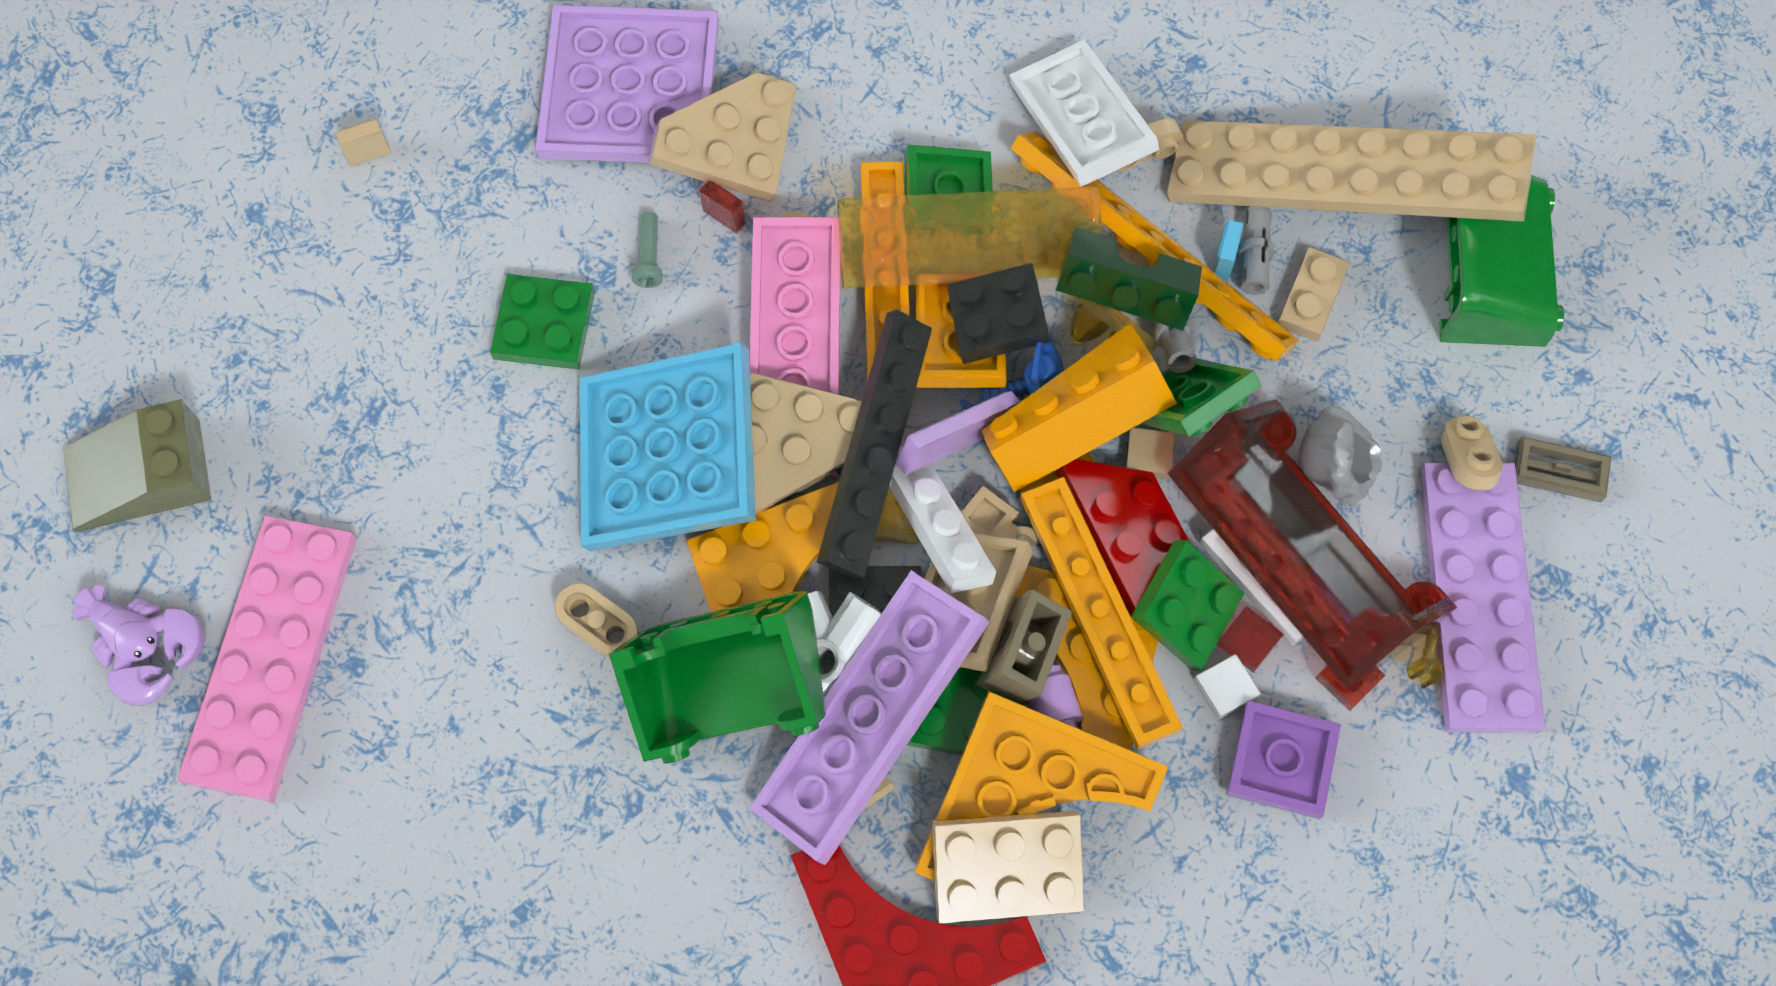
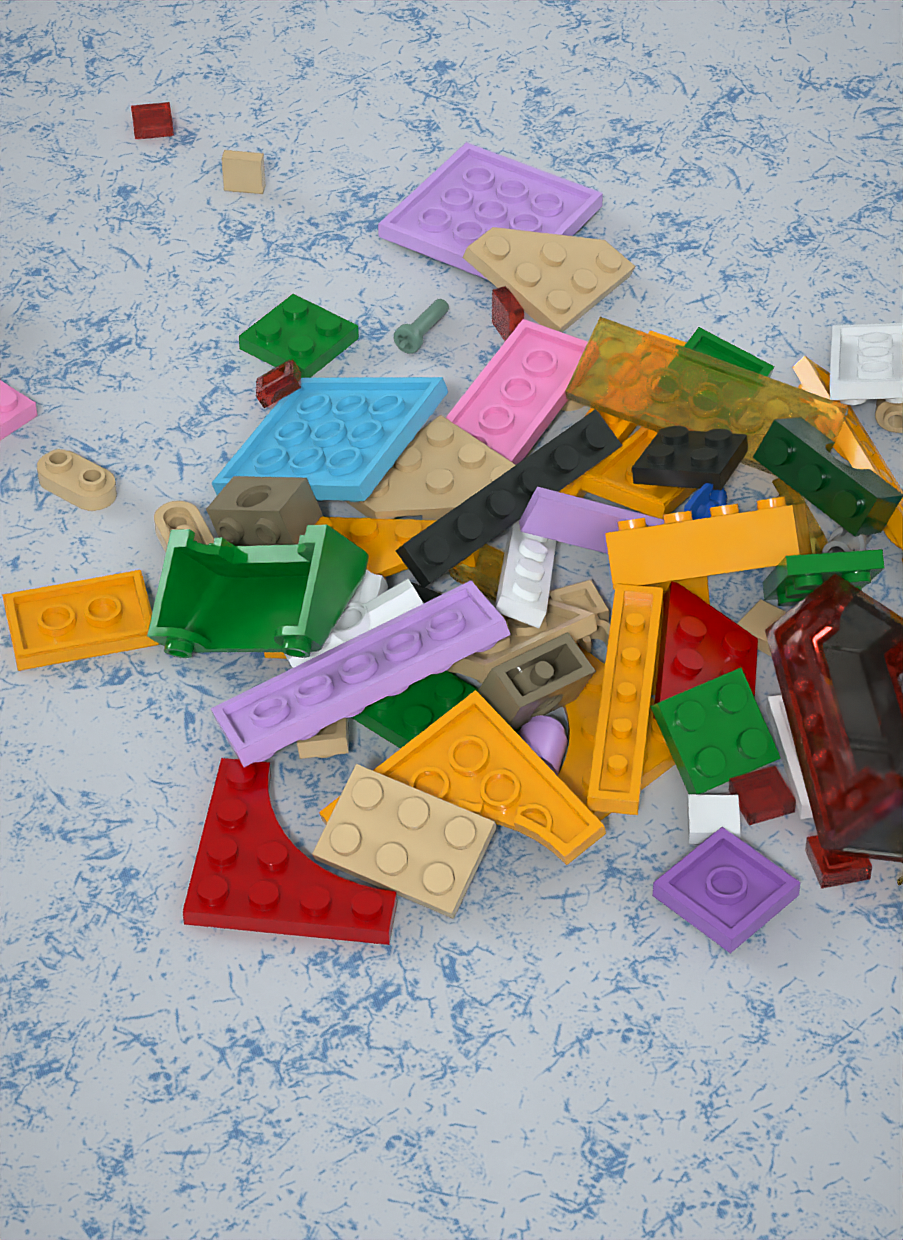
camera: 30 degrees right, 25 degrees down
none -> light orange tile [2,570,159,671]
none -> tan plate [37,449,117,511]
none -> clear red tile [131,102,174,139]
none -> dark tan brick [206,476,323,546]
none -> clear red tile [256,359,301,408]

